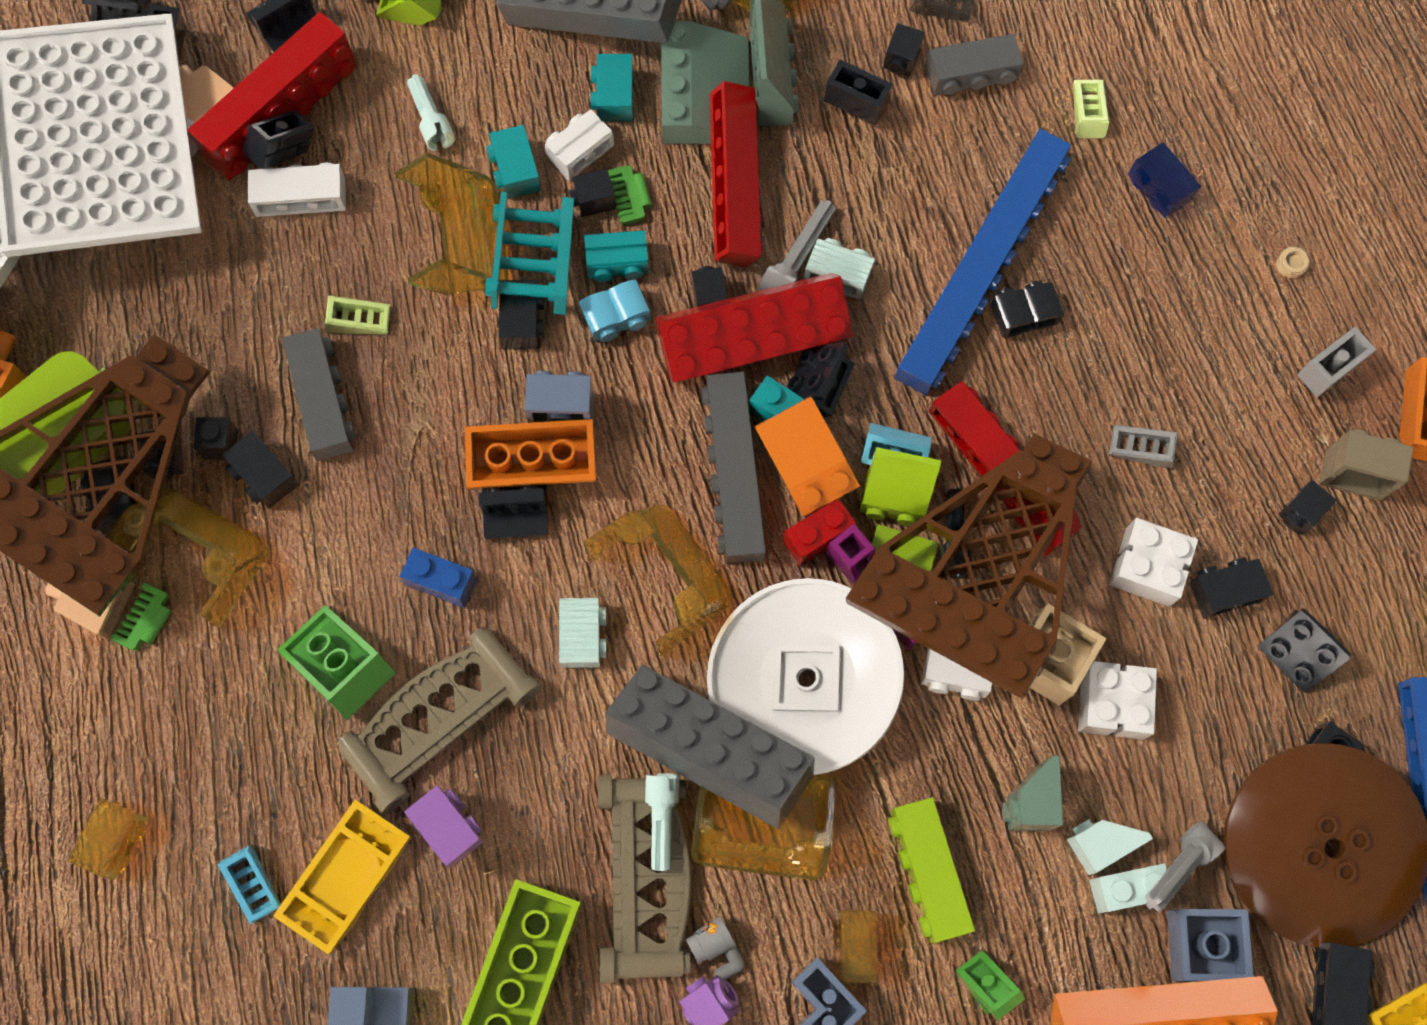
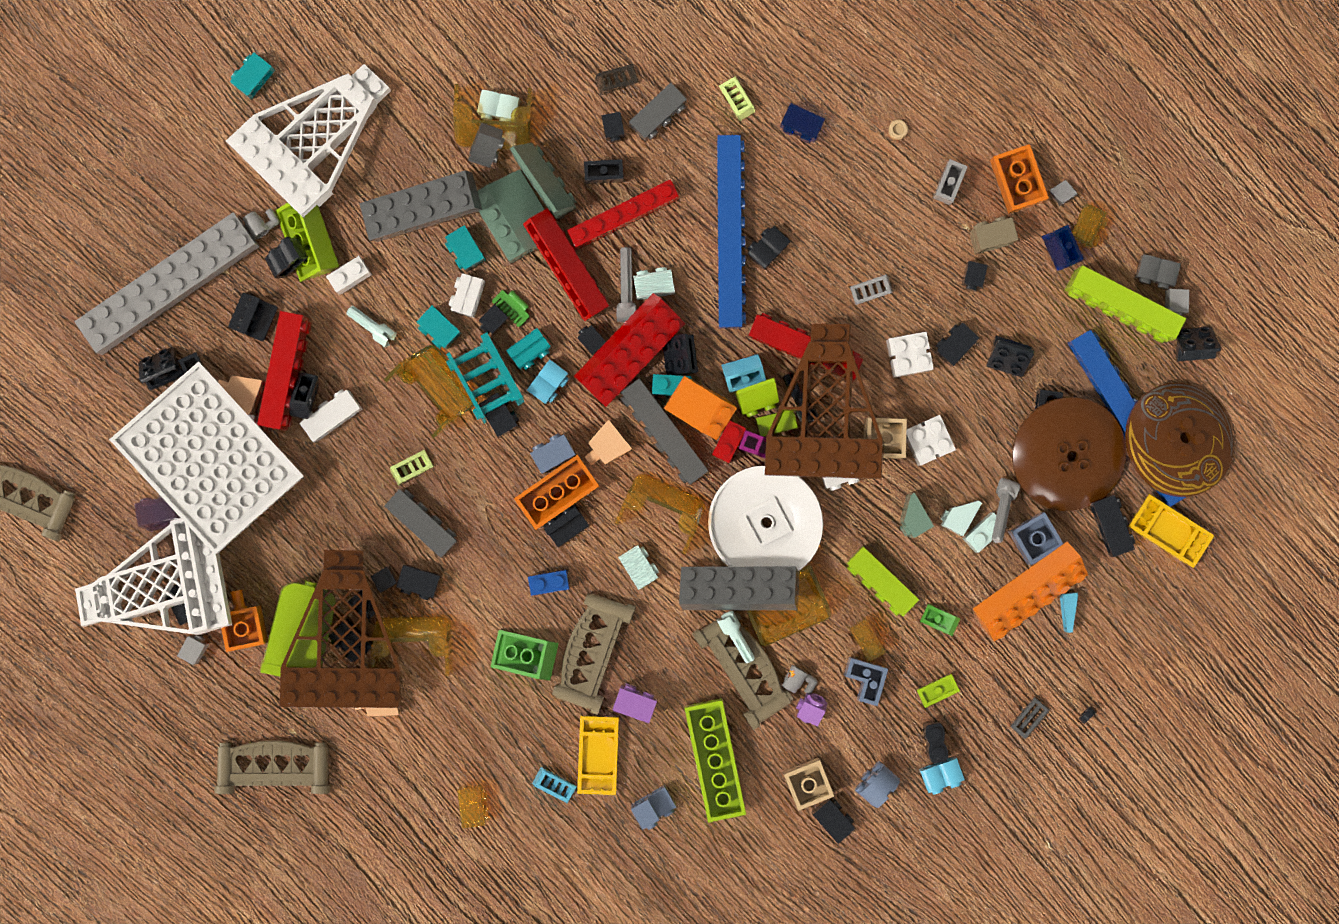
camera: 30 degrees left, 15 degrees up
bright green piece [111,583,172,652] -> none
none -> white brick [326,256,372,295]
none -> red brick [567,179,679,250]
none -> light nougat torso [584,420,632,466]

